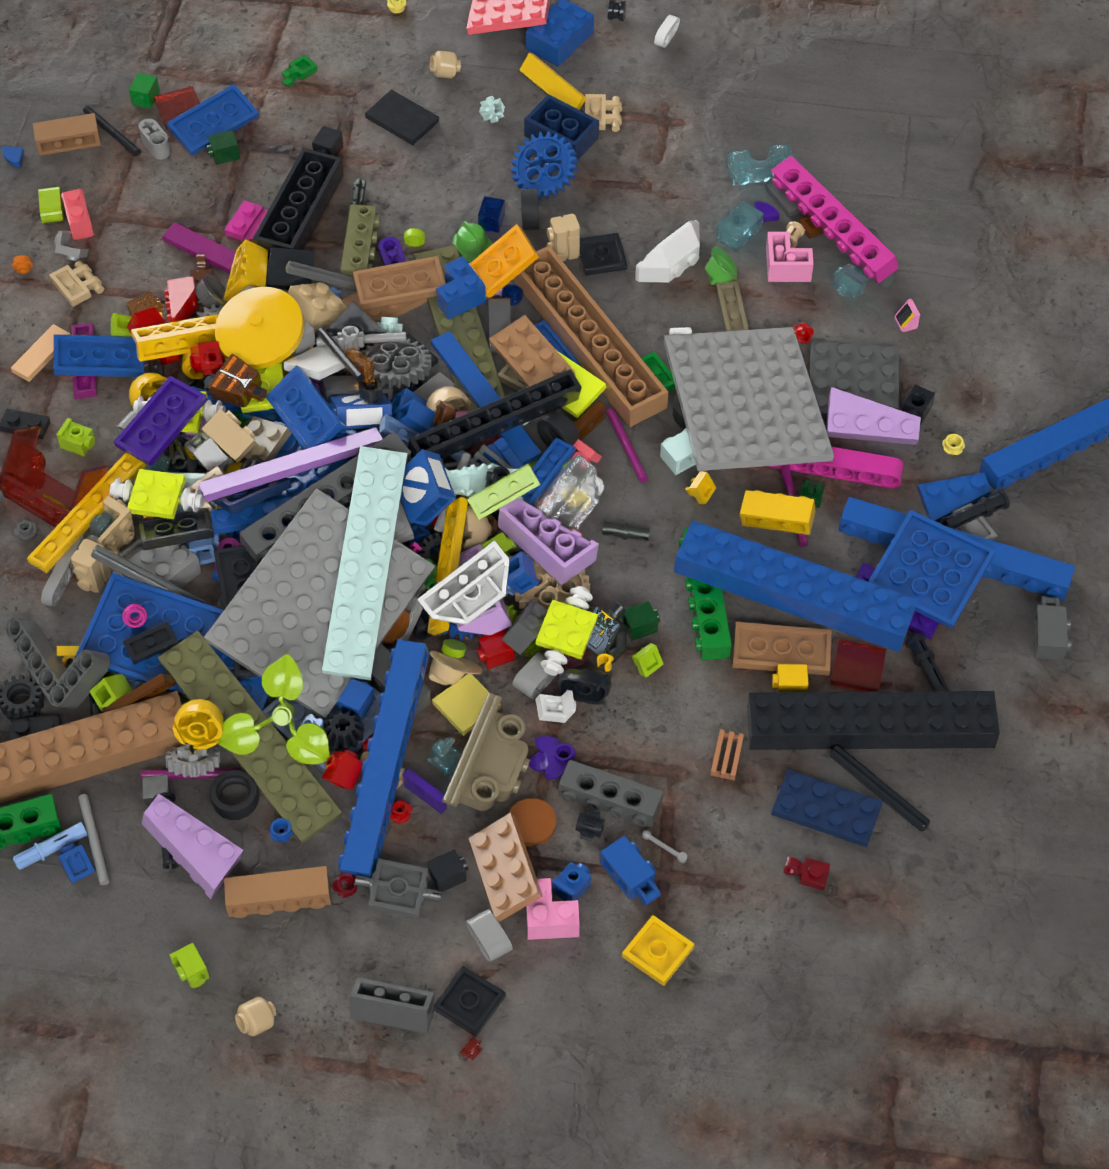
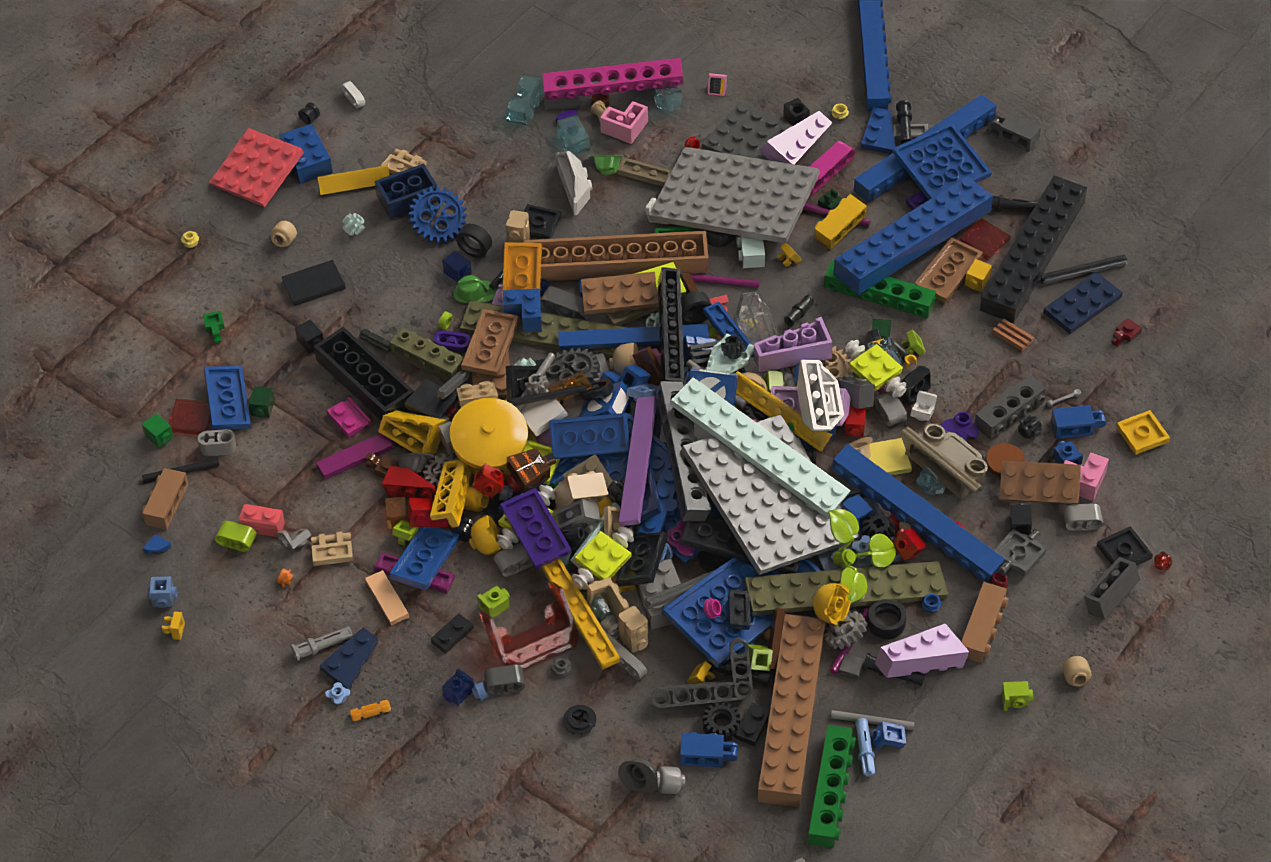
camera: 60 degrees left, 5 degrees down
dark purple tile [402,768,447,814] -> none
lime tile [441,639,467,658] -> none
lime tile [467,464,540,520] -> none

